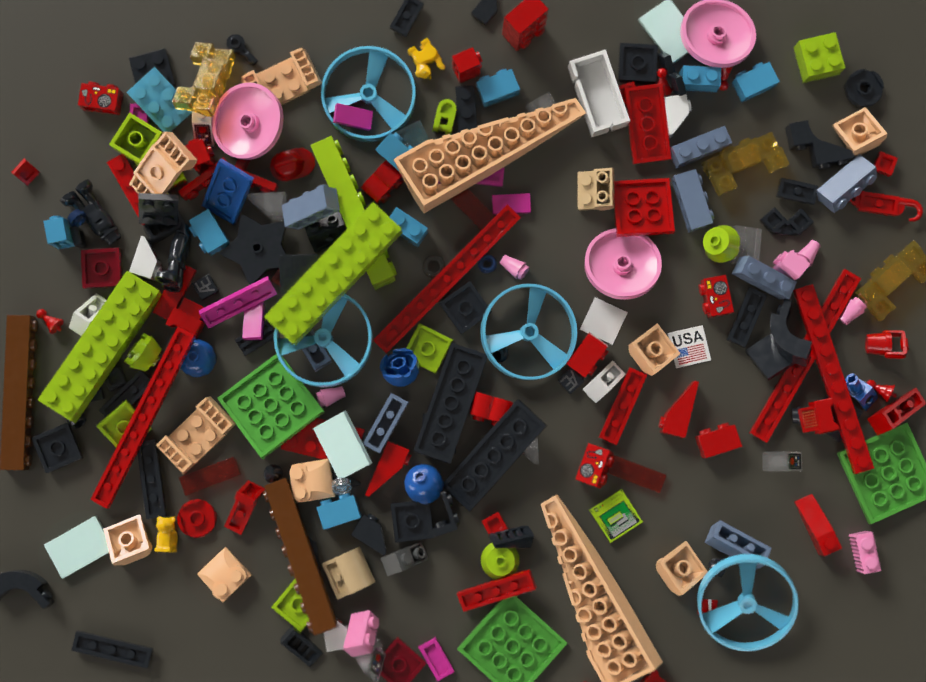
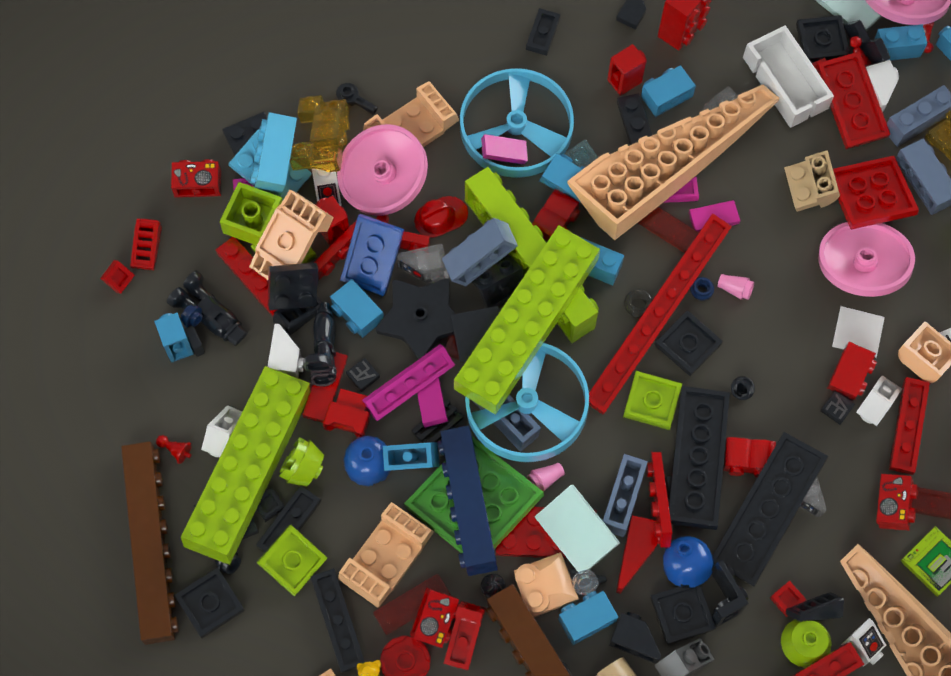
camera: 10 degrees left, 15 degrees down
dark red plate [81,248,122,289] -> none
red plate [90,326,197,509] -> none
blue cylinder [380,348,420,387] -> none
yellow animal [408,38,445,79] -> none
lime plate [432,99,456,135] -> none
medium azure piece [480,284,577,380] -> none
none -> red slope [130,218,162,270]
none -> medium azure brick [250,112,297,197]
none -> dark azure brick [383,442,440,471]
none -> red brick [410,587,459,648]
none -> dark blue brick [437,426,498,576]
none -> red plate [646,452,672,547]
none -> slope [841,618,886,667]

